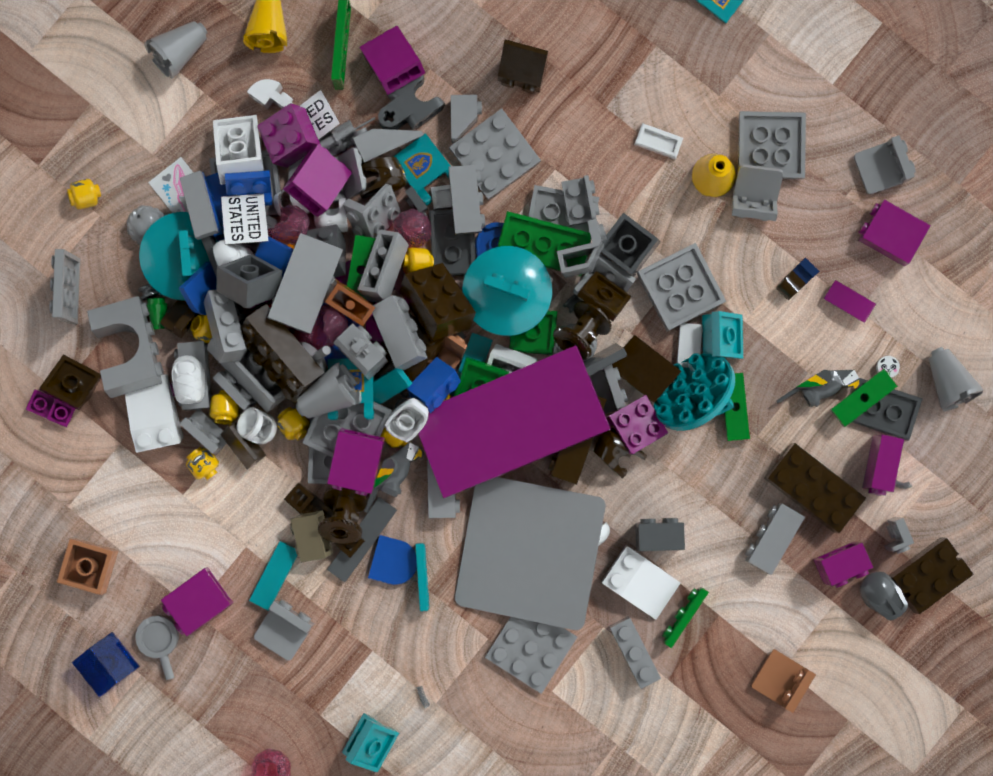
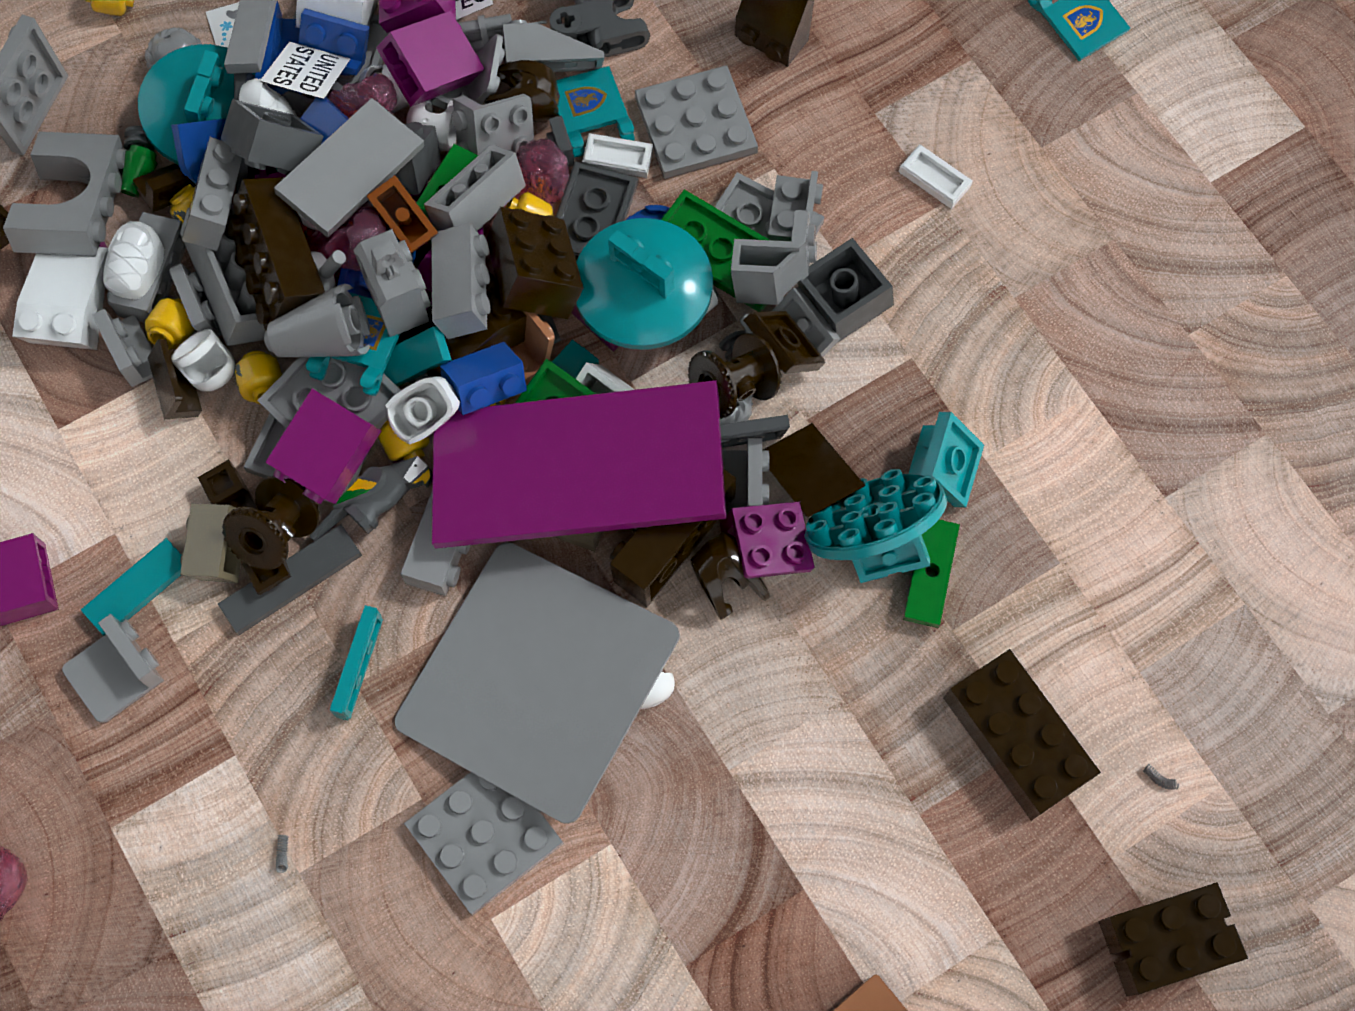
camera: 15 degrees right, 15 degrees down
yellow head [186,446,219,480] -> none
teal bracket [342,713,399,773] -> none
blue tile [368,535,417,585] -> none
light grey brick [448,164,485,235] -> none
light grey slope [451,95,482,143] -> none
green tile [509,310,558,356] -> none
white slope [601,545,681,620] -> none
light grey brick [609,616,661,689] -> none
dark grey brick [635,518,685,551] -> none
light grey plate [637,243,726,332] -> none
green tile [662,587,709,648] -> none
white tile [677,323,702,368] -> none
yellow cone [692,154,736,197] -> none
light grey bracket [732,164,783,221] -> none
light grey plate [738,111,806,179] -> none
light grey brick [745,503,805,575] -> none
leg [776,257,820,300] -> none
dark grey animal [776,370,860,407] -> none
magenta brick [813,542,873,588] -> none
magenta slope [824,280,876,323] -> none
green tile [830,369,898,427] -> none
dark grey tile [852,378,923,441] -> none
light grey bracket [854,135,916,195] -> none
magenta brick [858,199,931,267] -> none
dark grey helmet [860,572,908,621] -> none
magenta brick [862,434,904,496] -> none
white tile [876,356,900,378] -> none
light grey bracket [884,517,914,554] -> none
light grey cone [929,347,983,411] -> none

